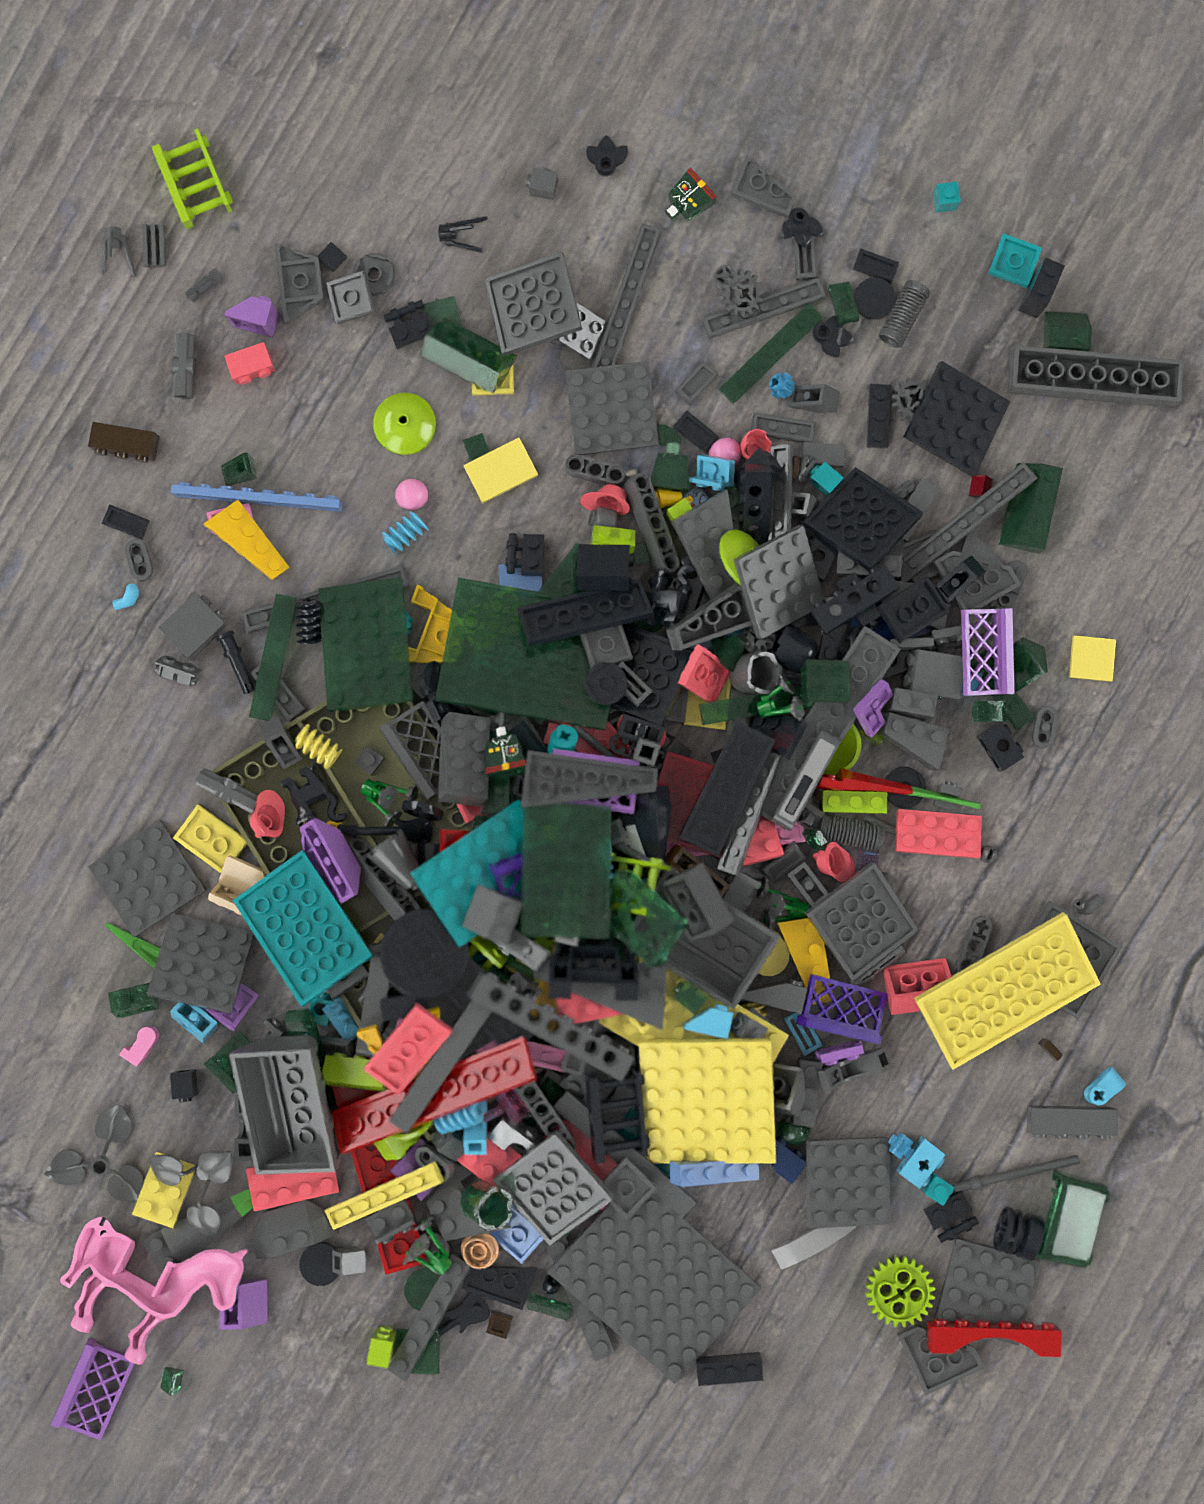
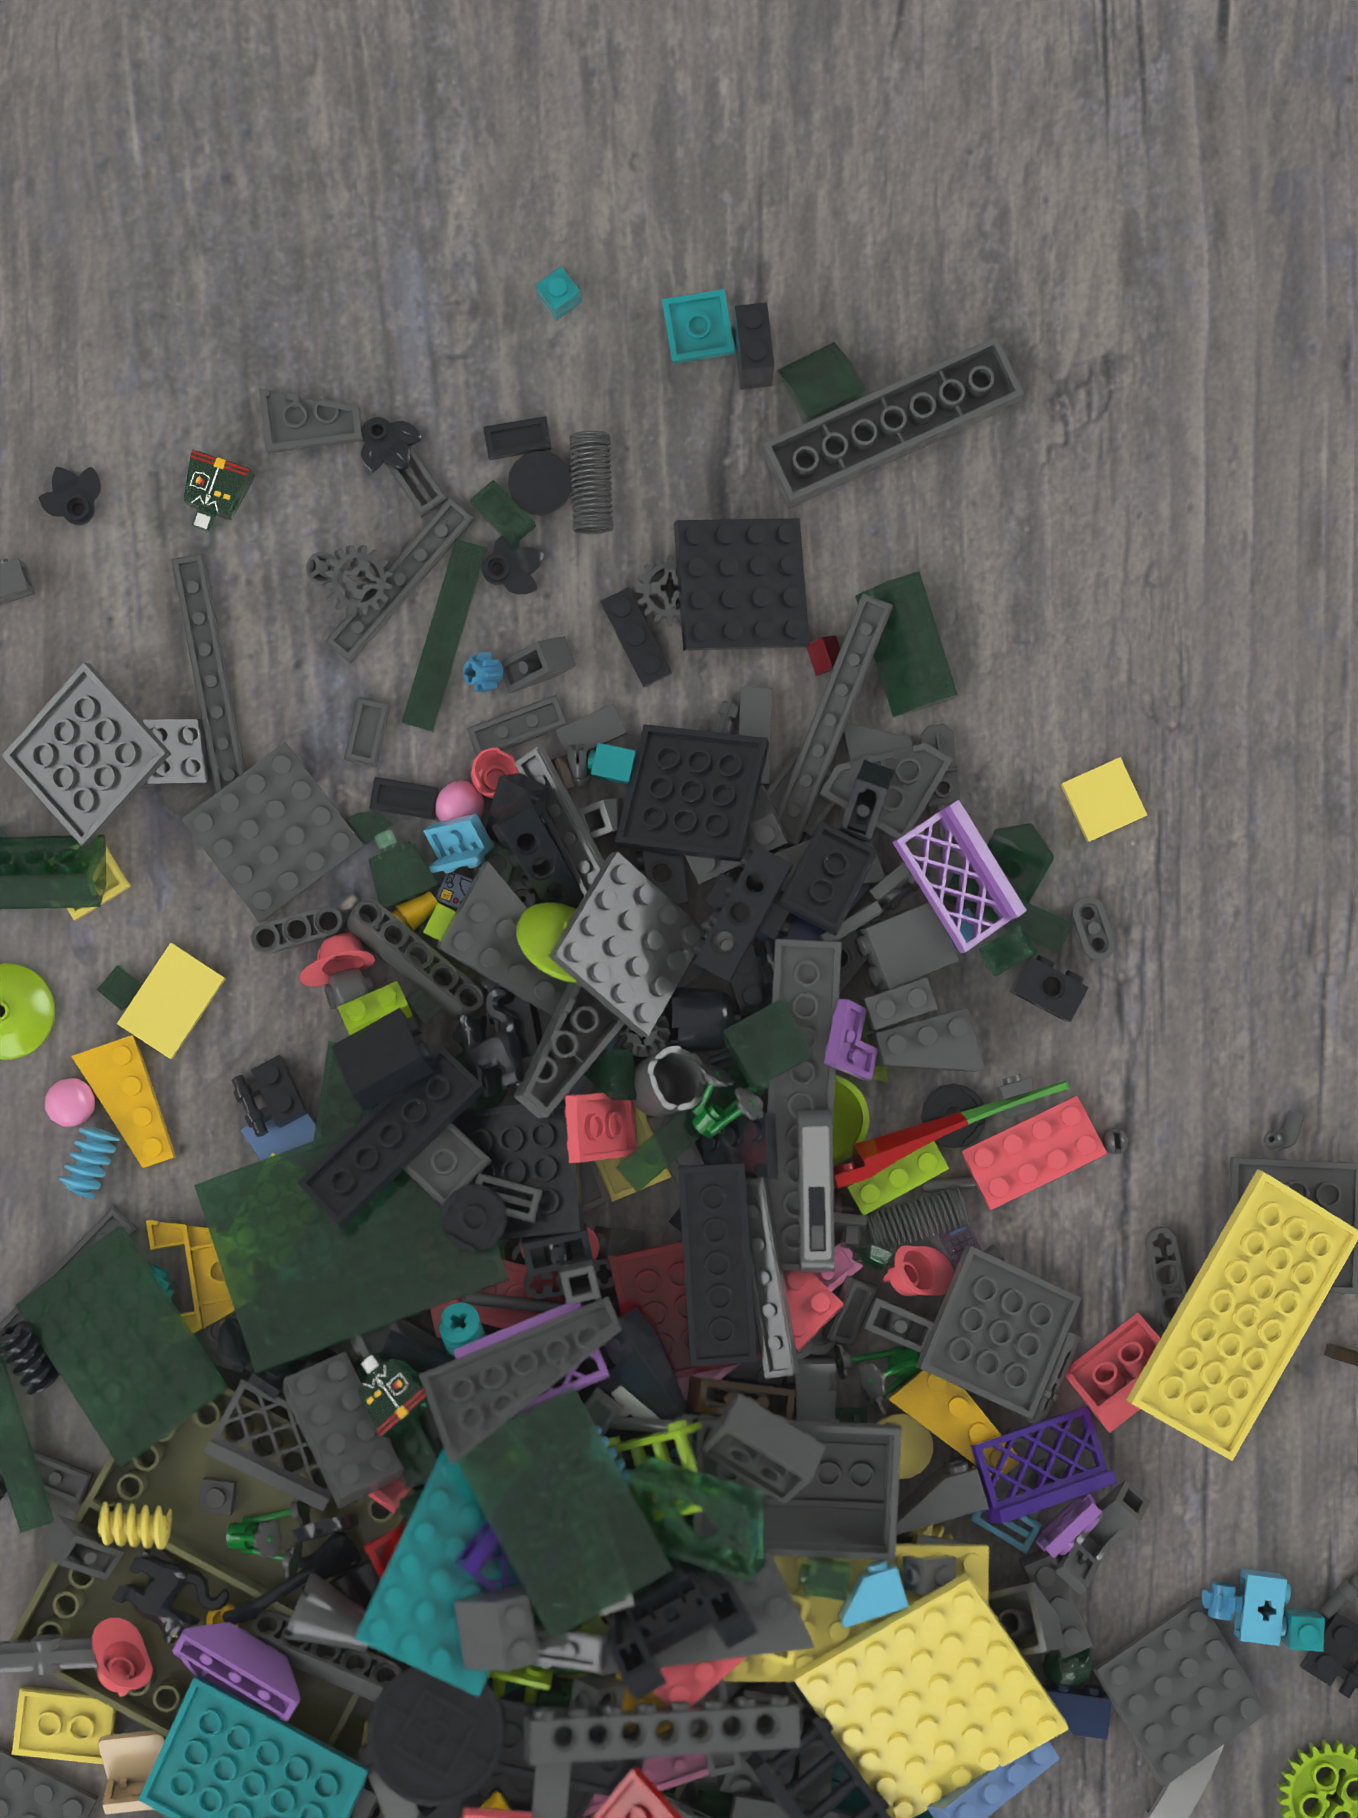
camera: 30 degrees left, 0 degrees up
none -> yellow wing [71,1035,176,1168]

